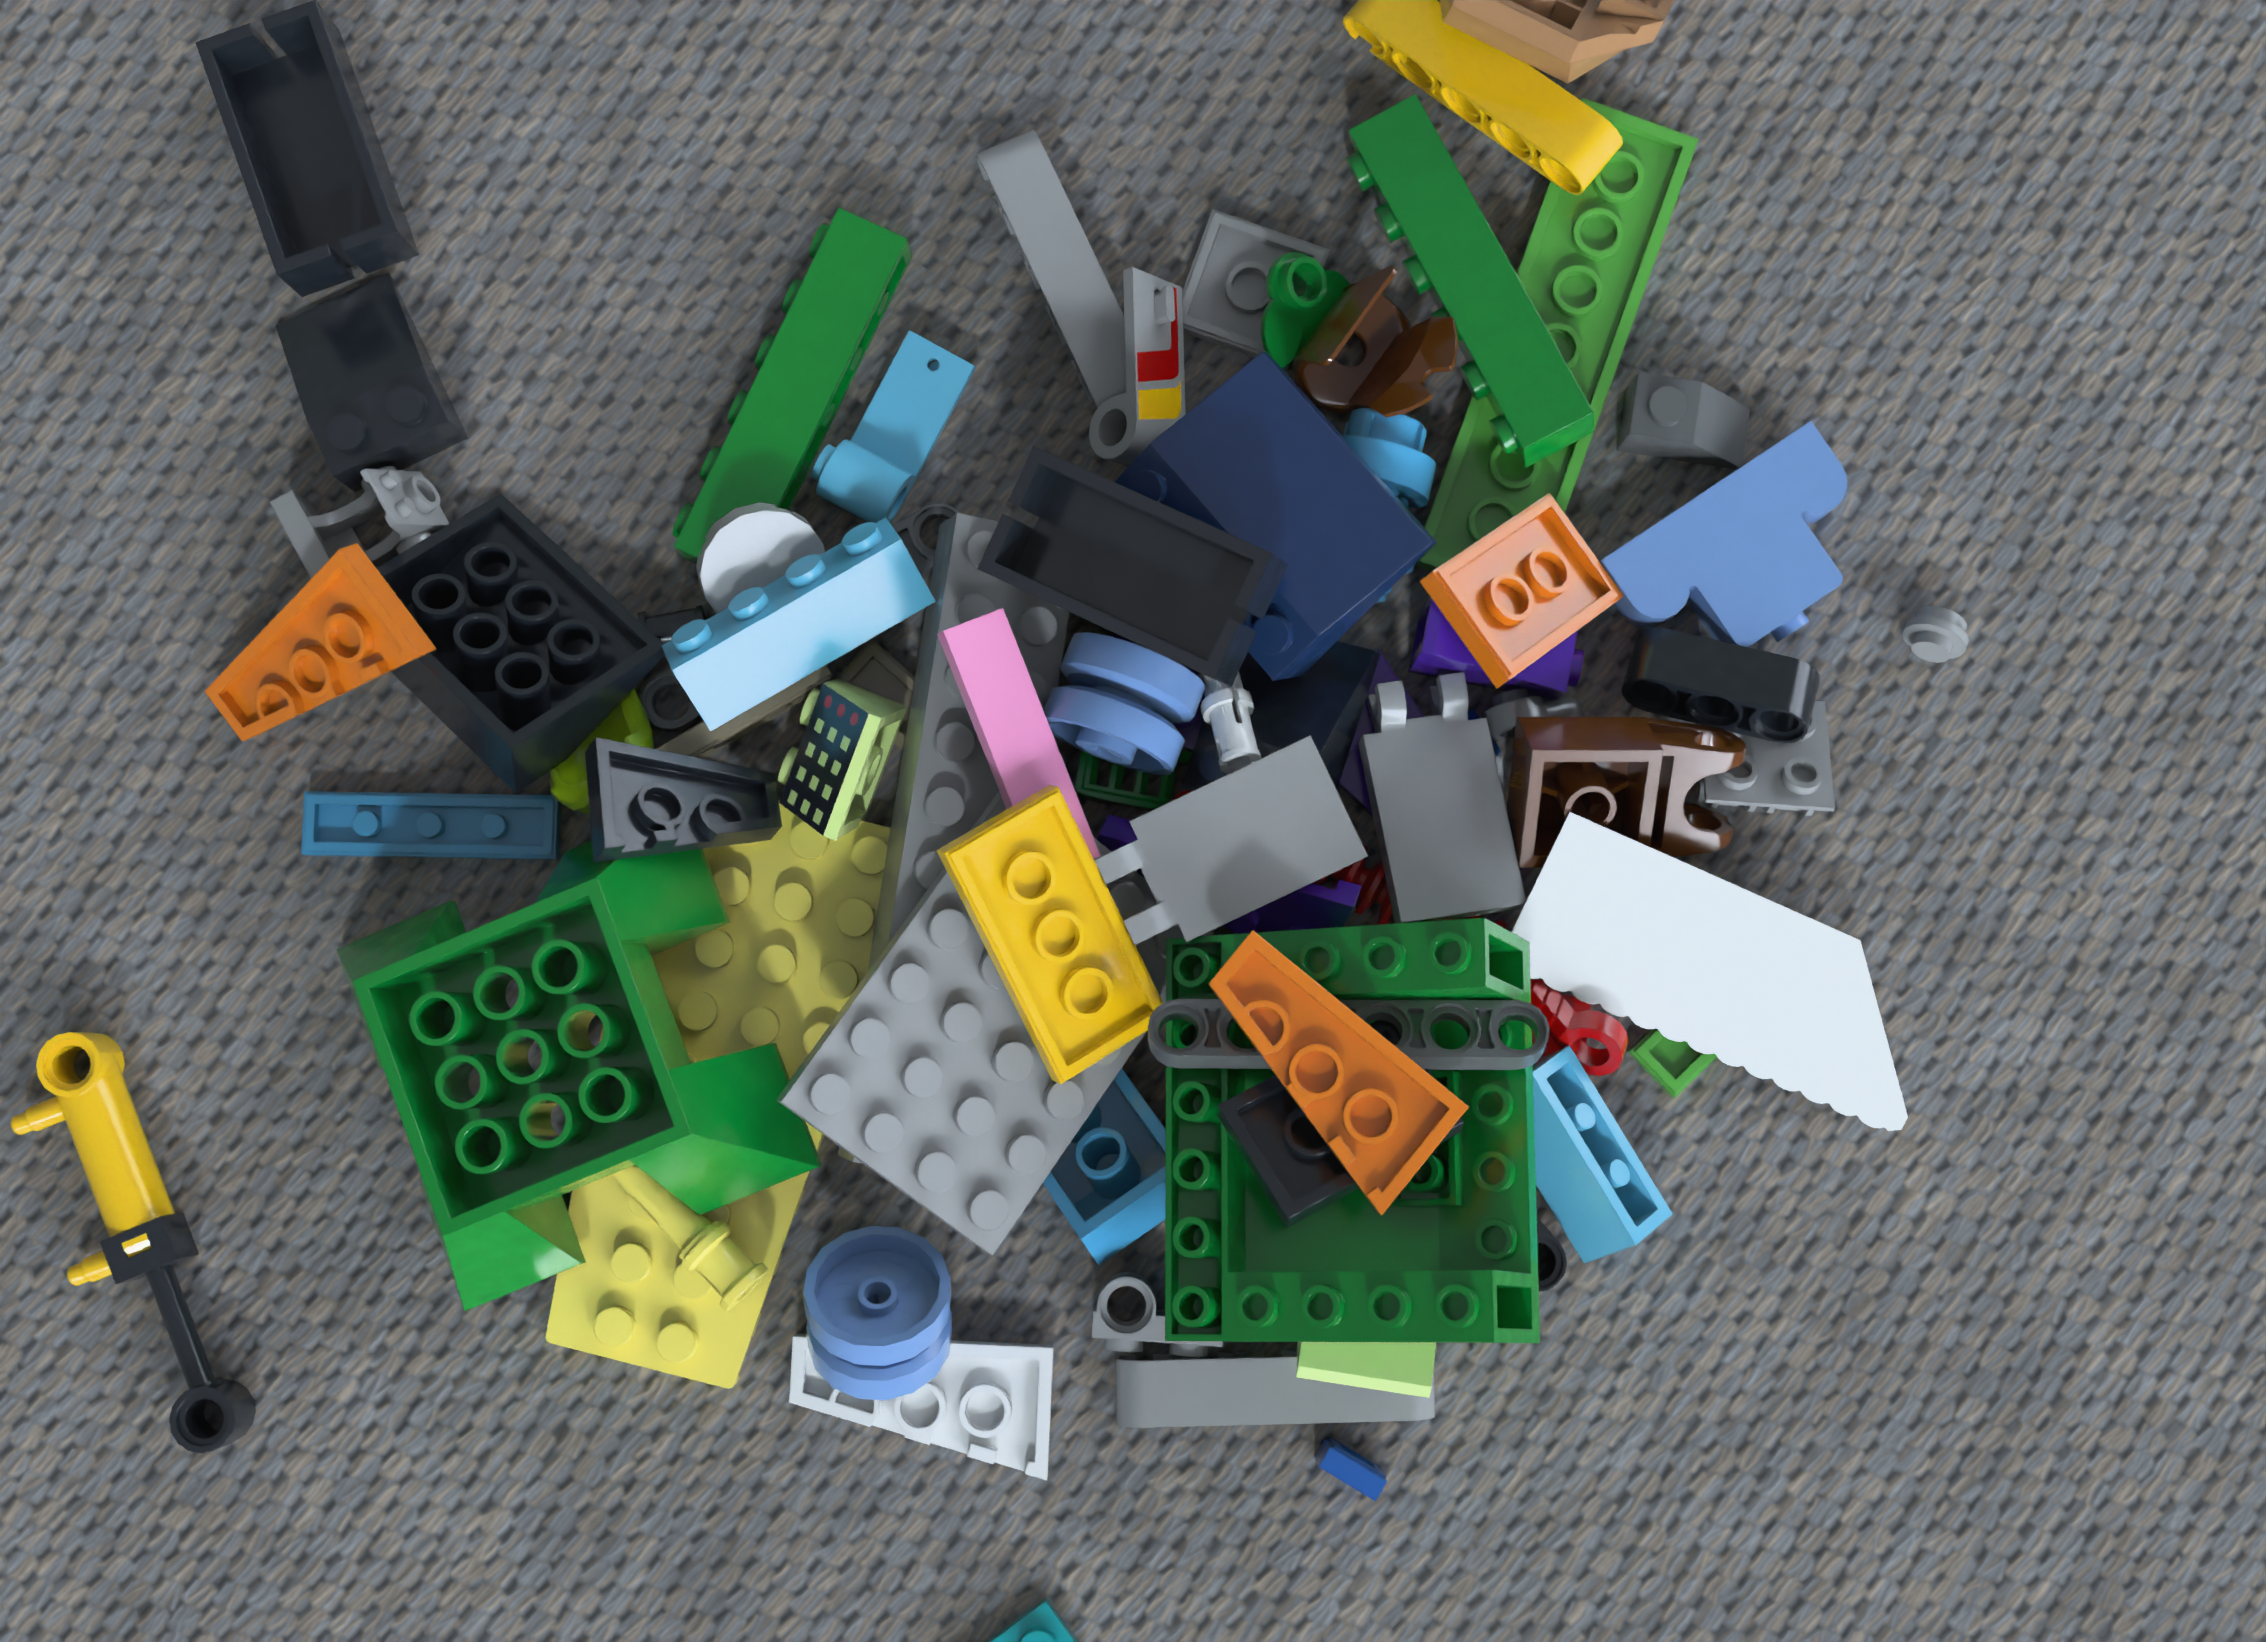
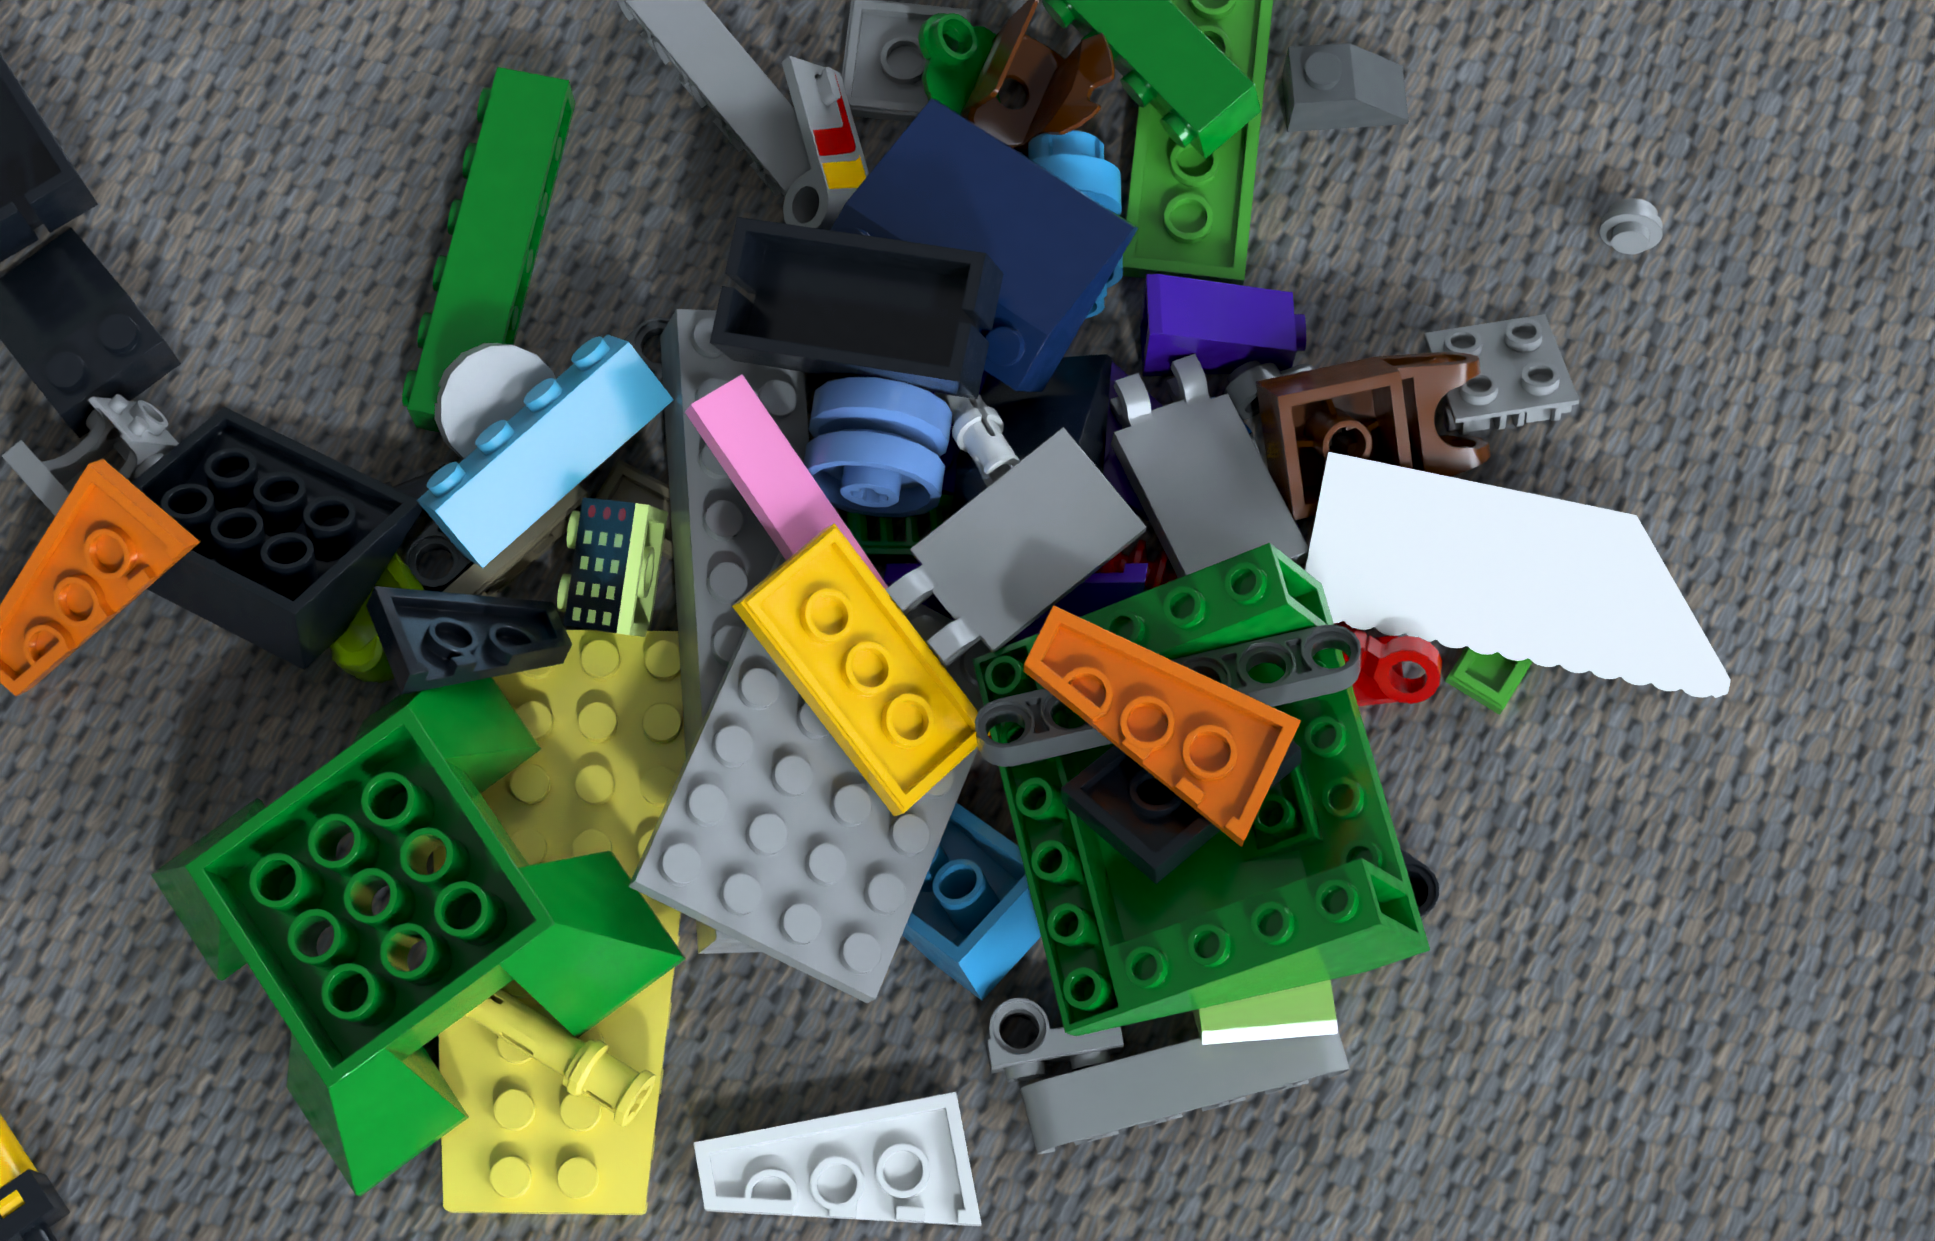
camera: 15 degrees left, 10 degrees down
dark azure tile [301,791,561,860] -> none
medium blue wheel [803,1226,952,1400] -> none
medium azure door [811,330,976,524] -> none
blue tile [1314,1437,1387,1501] -> none
orange tile [1420,493,1624,689] -> none
medium azure brick [1533,1045,1672,1263] -> none
medium blue brick [1600,421,1847,647] -> none
black beam [1622,628,1820,743] -> none

